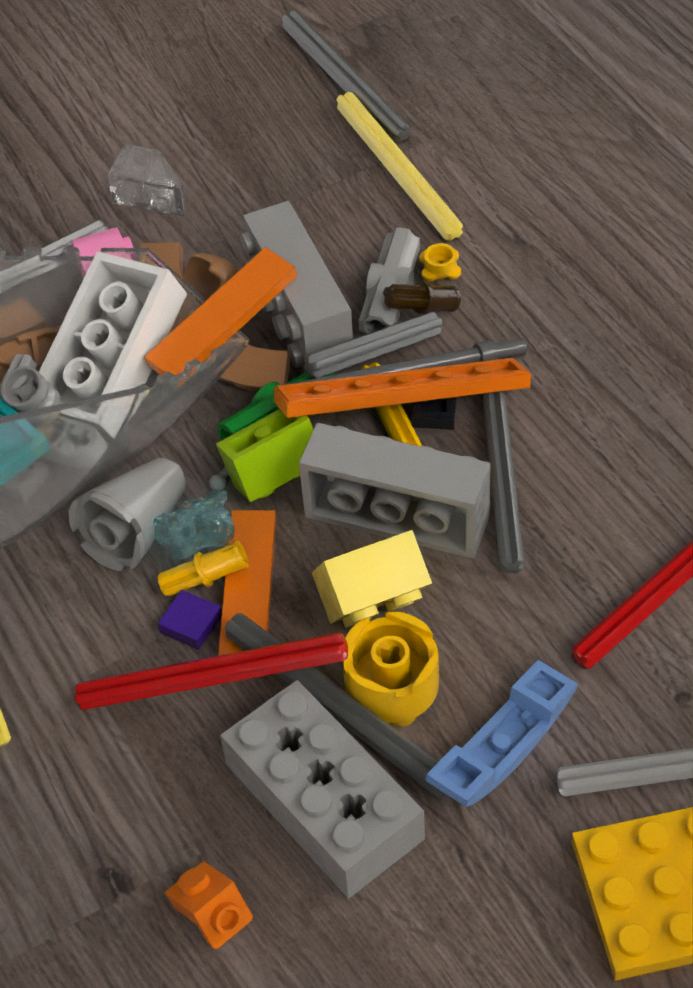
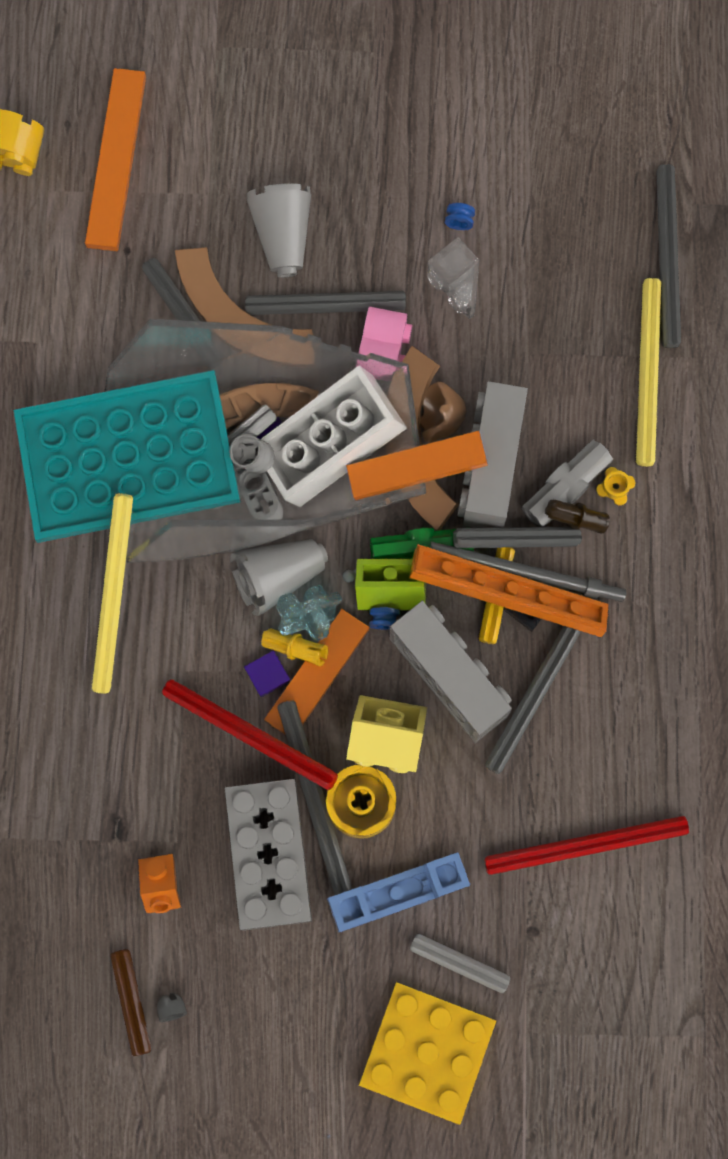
camera: 30 degrees right, 25 degrees up
none -> blue bush [369,607,400,630]
none -> blue bush [445,203,475,230]

